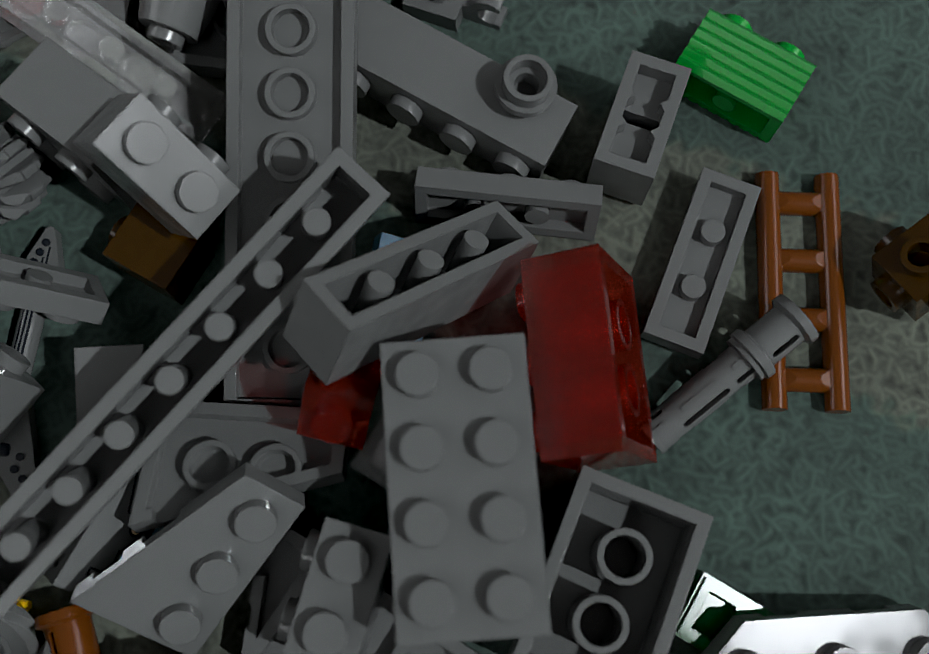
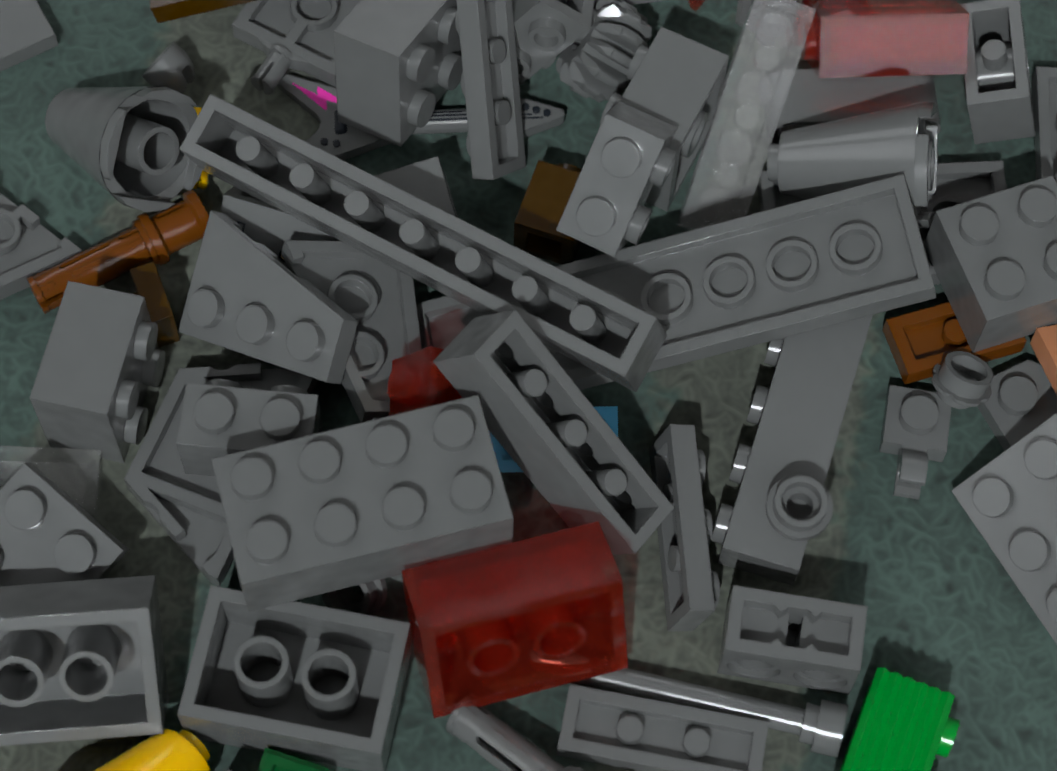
camera: 75 degrees right, 10 degrees down
none -> dark grey piece [529,649,848,758]

